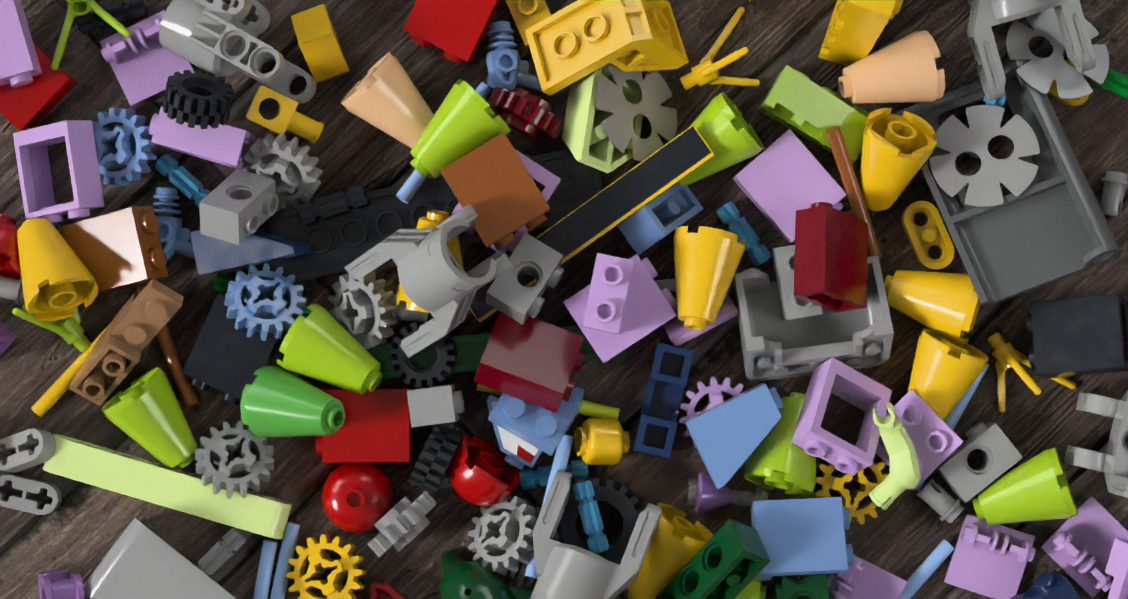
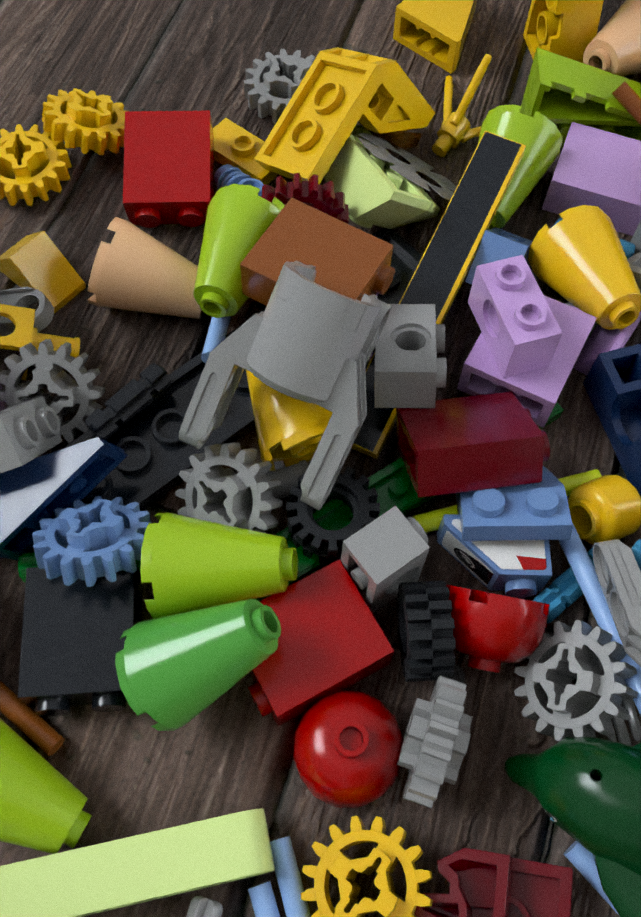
camera: 30 degrees left, 25 degrees down
light grey gear [195,421,274,499] -> none

